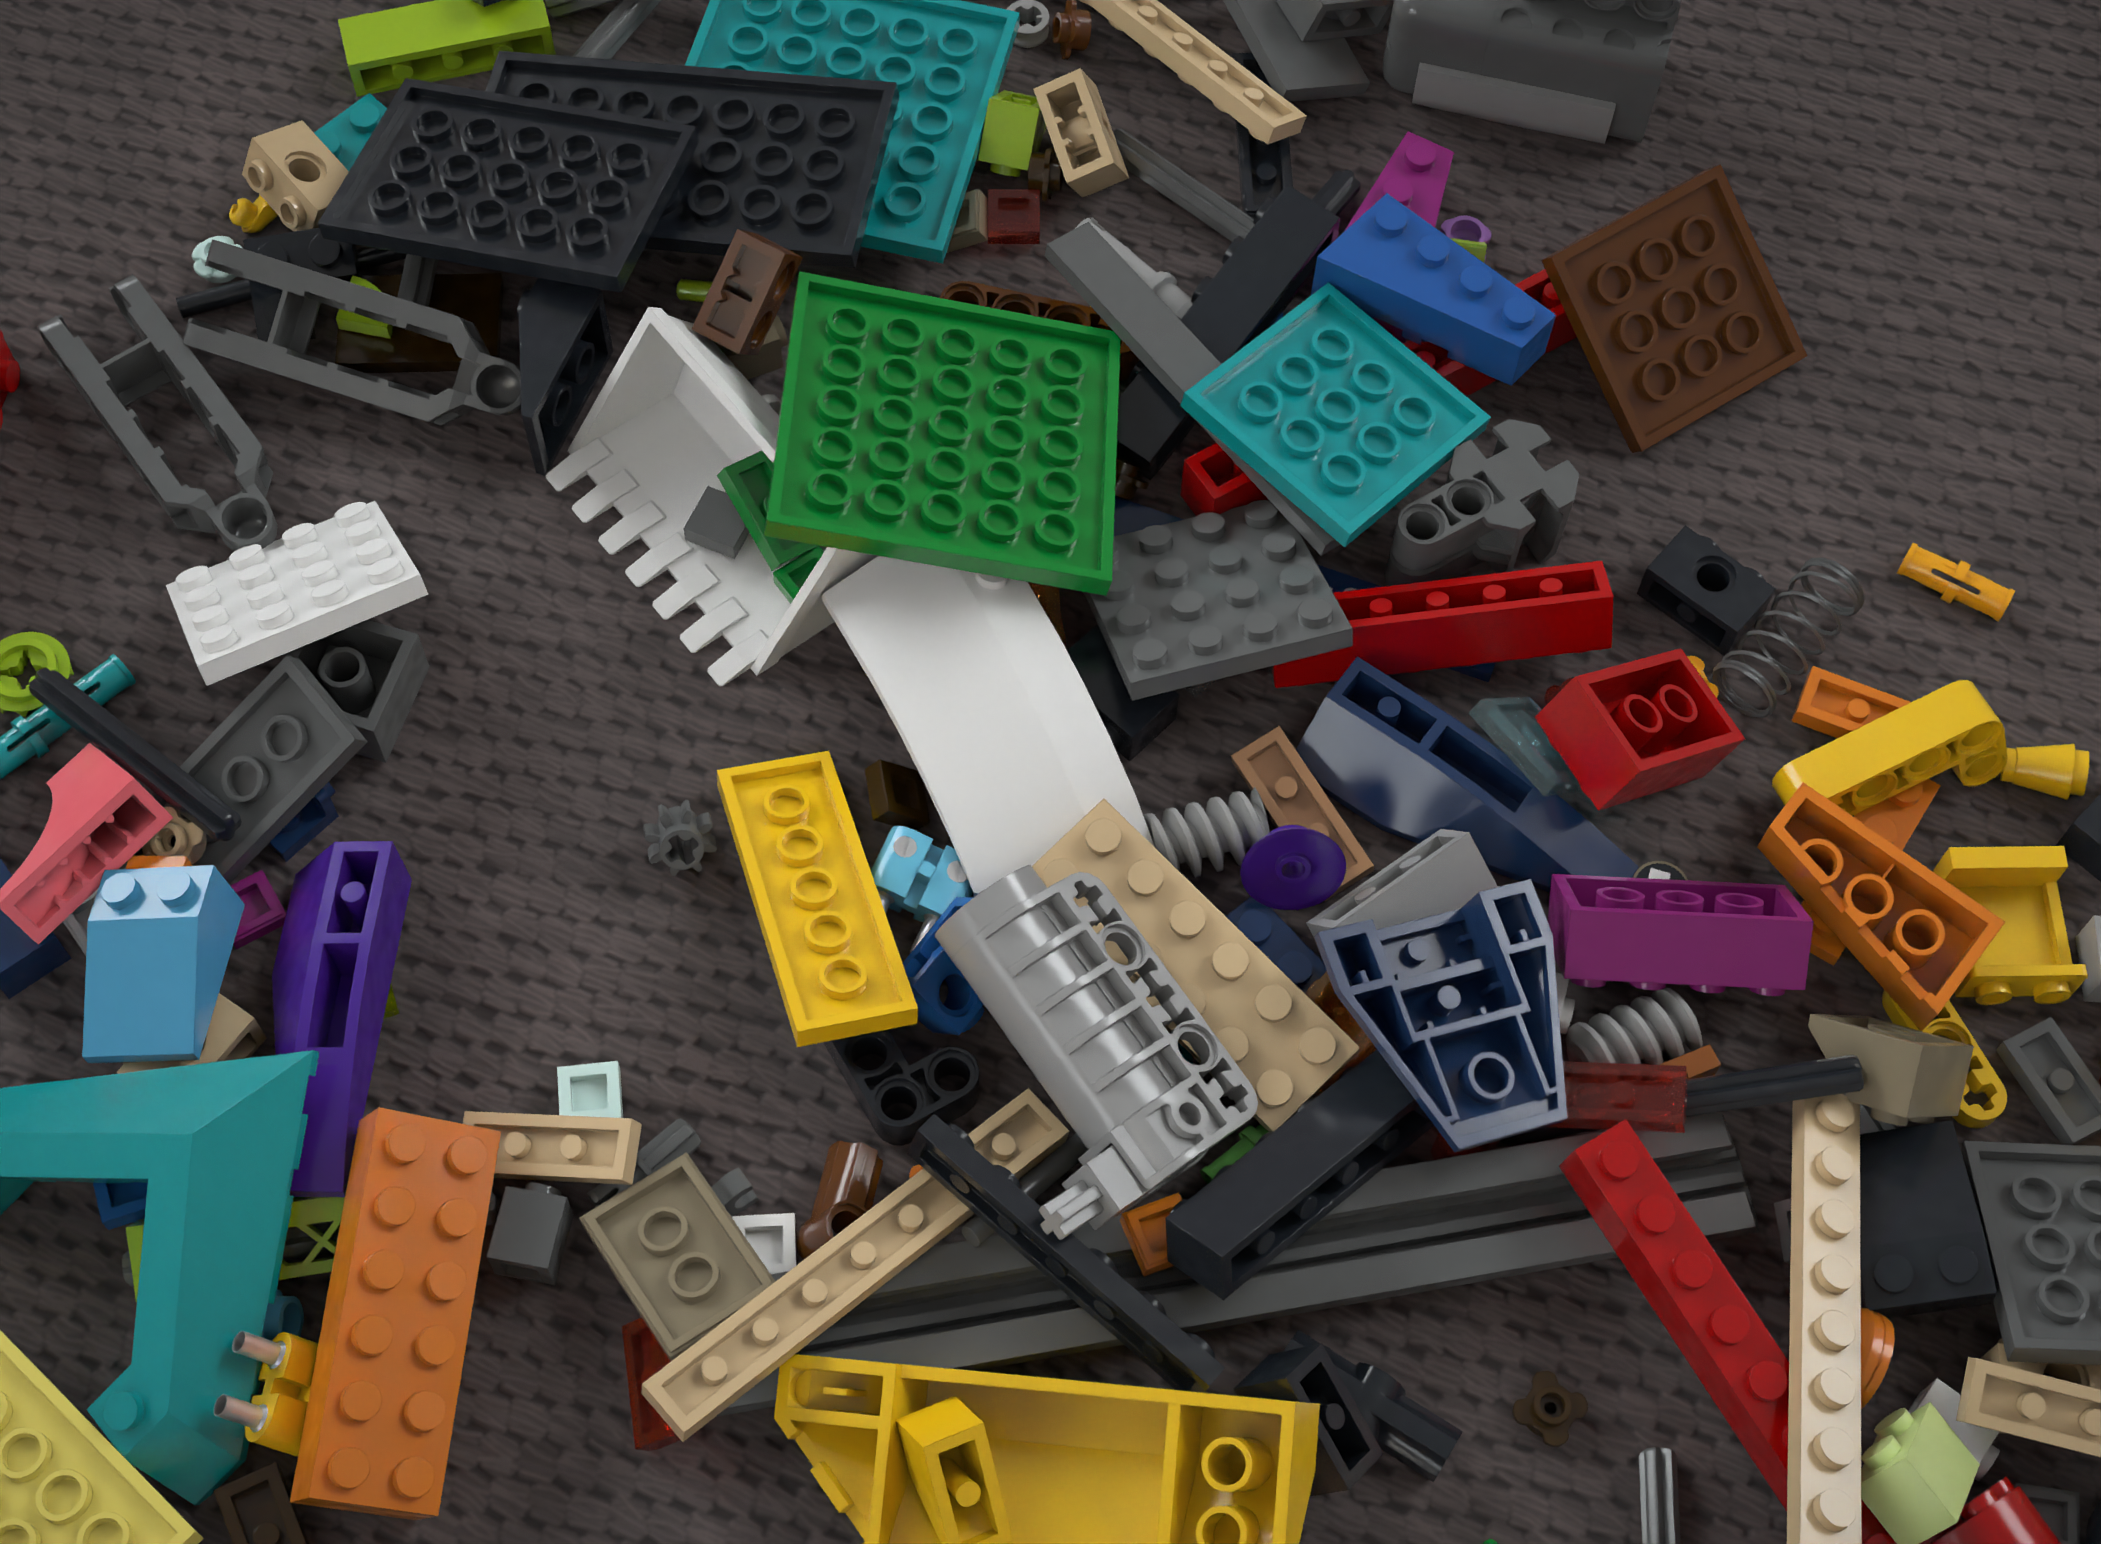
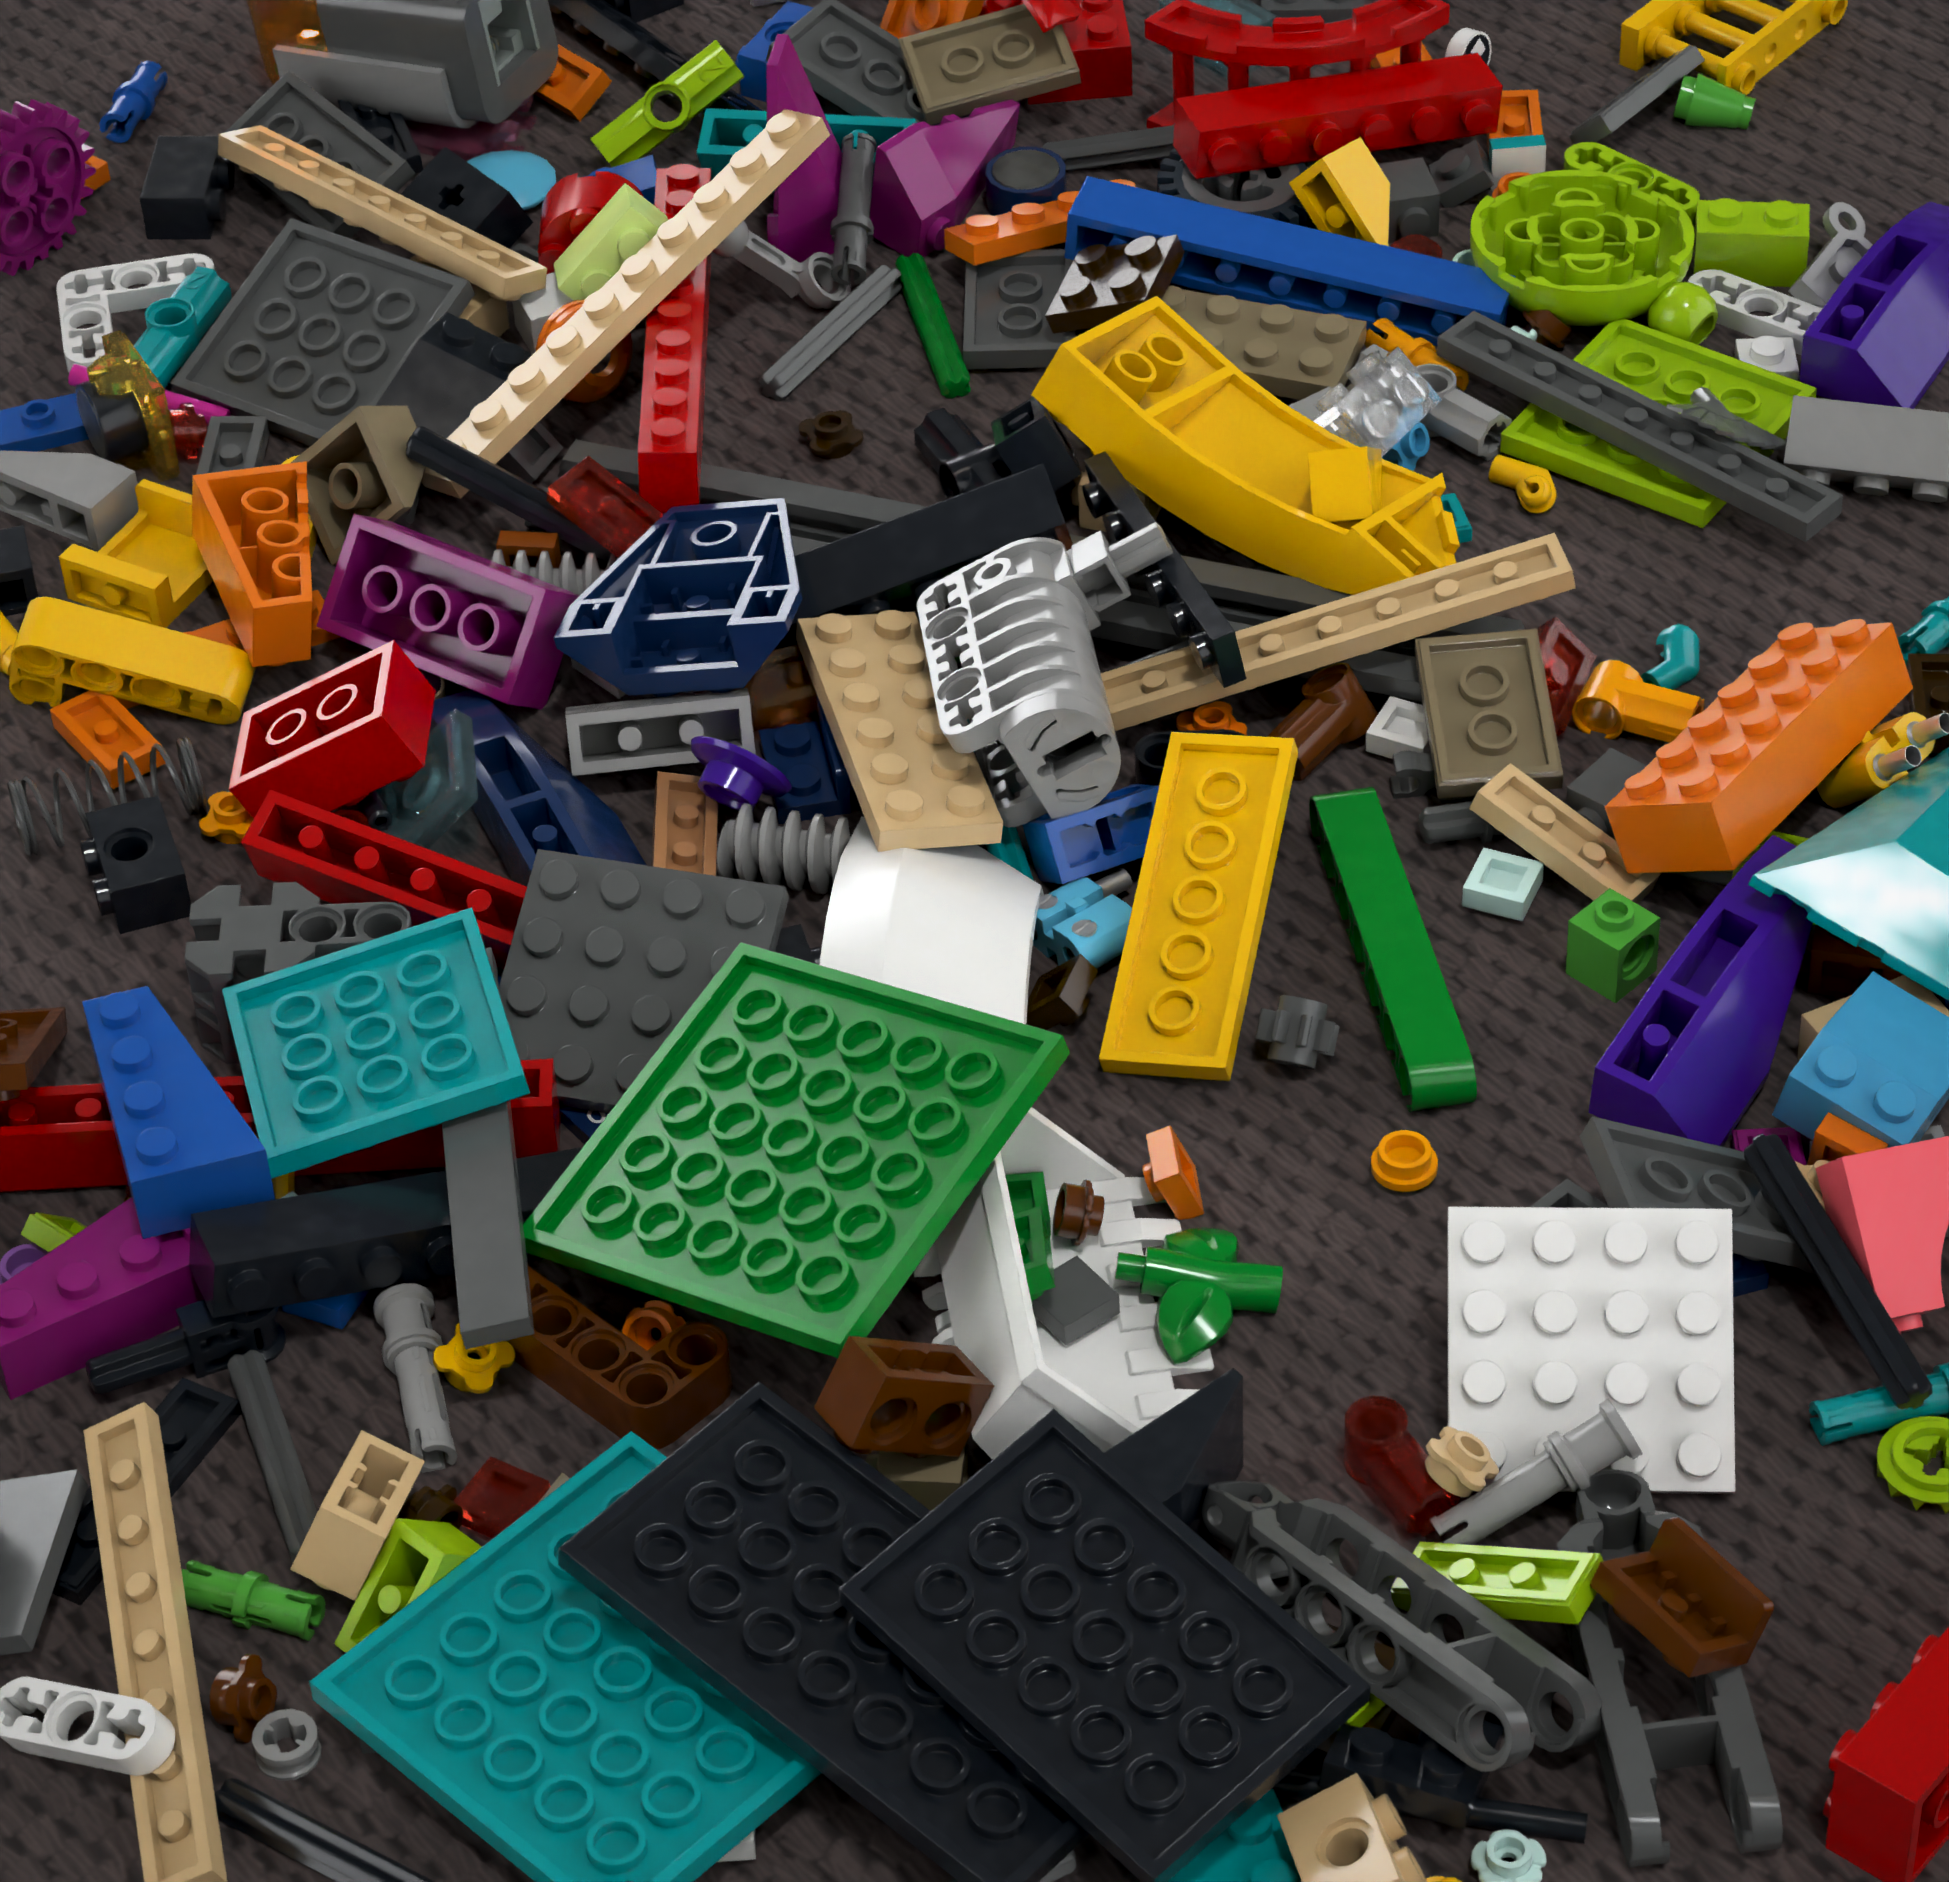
camera: 145 degrees left, 20 degrees down
none -> bright green pin [182,1560,325,1641]
none -> reddish brown plate [1053,1180,1104,1246]
none -> green plant [1114,1227,1283,1364]
none -> orange plate [1142,1125,1204,1220]
none -> green beam [1309,787,1477,1112]
none -> clear red piece [1344,1396,1460,1537]
none -> light orange plate [1371,1130,1438,1192]
none -> lime tile [1391,1541,1604,1624]
none -> tan plate [1425,1426,1499,1497]
none -> light grey pin [1430,1399,1643,1545]
none -> bright green brick [1566,888,1660,1003]
none -> light orange piece [1572,660,1705,743]
none -> reddish brown bracket [1590,1517,1774,1678]
none -> teal arm [1641,624,1700,690]

